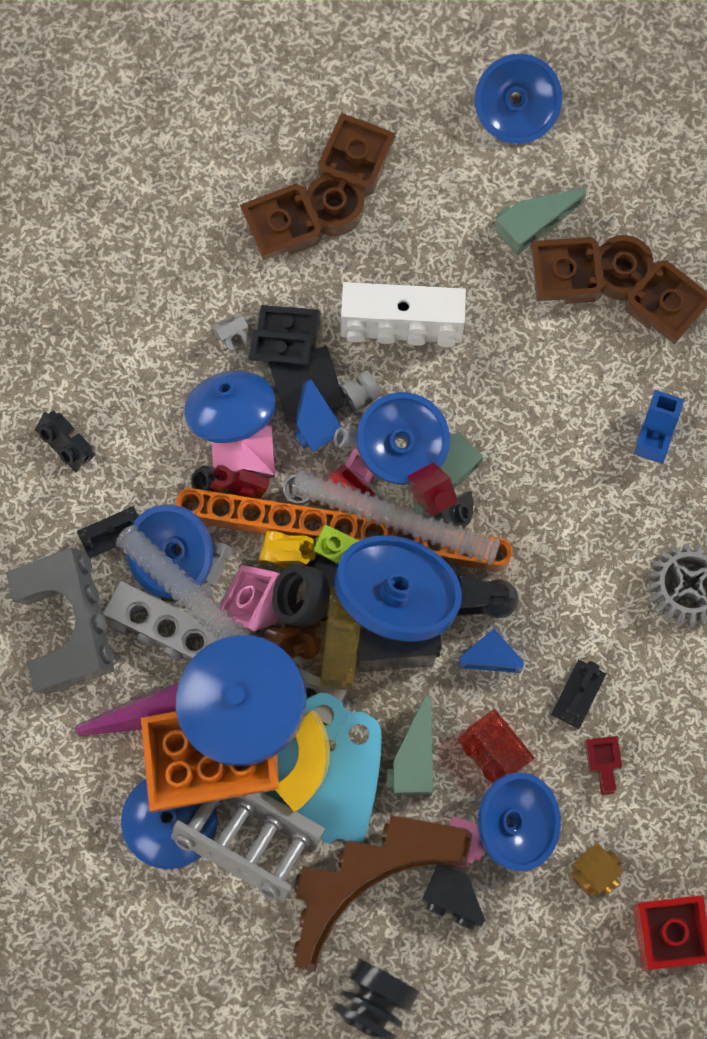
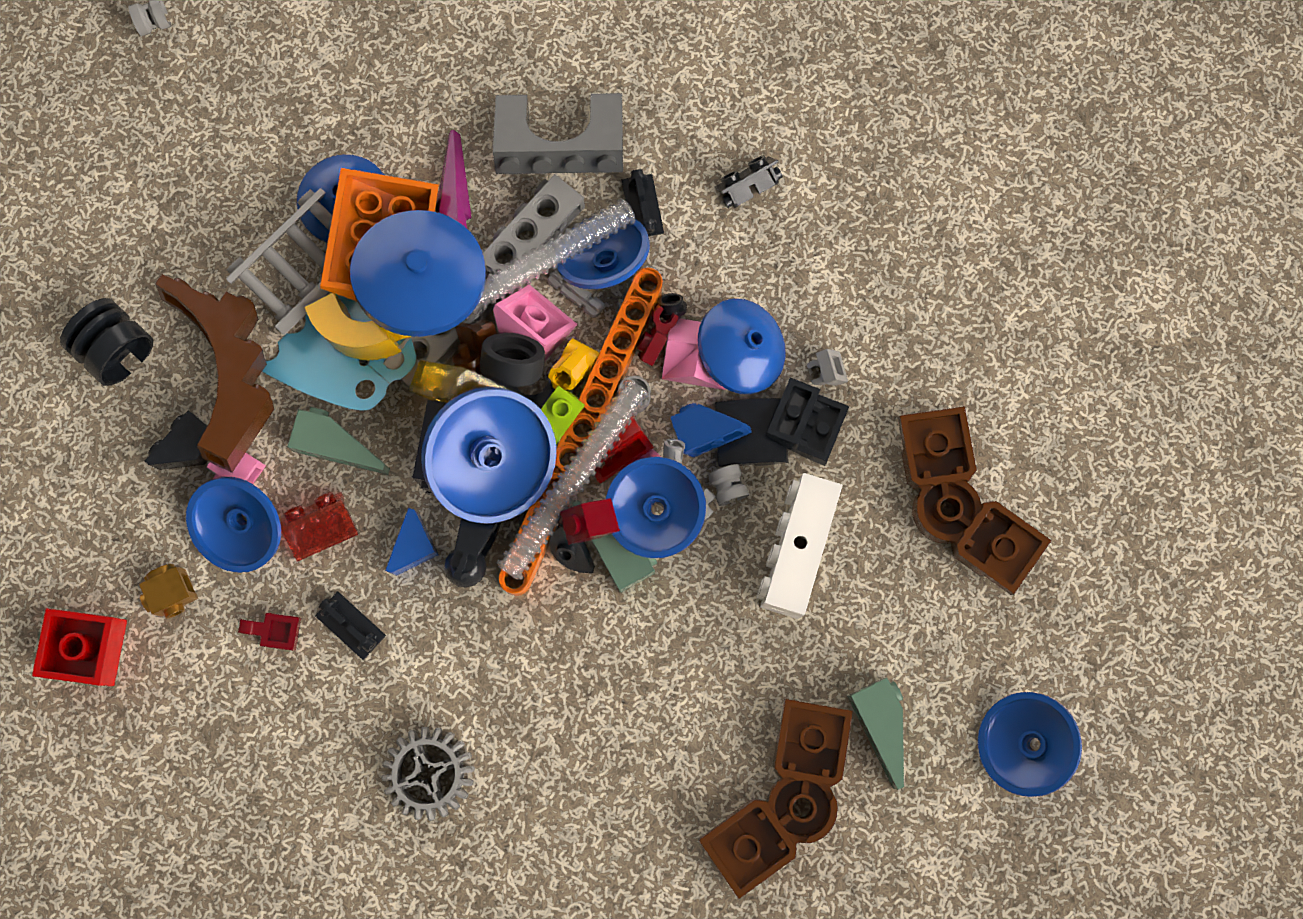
camera: 105 degrees right, 5 degrees up
blue brick [634,390,684,464] -> none

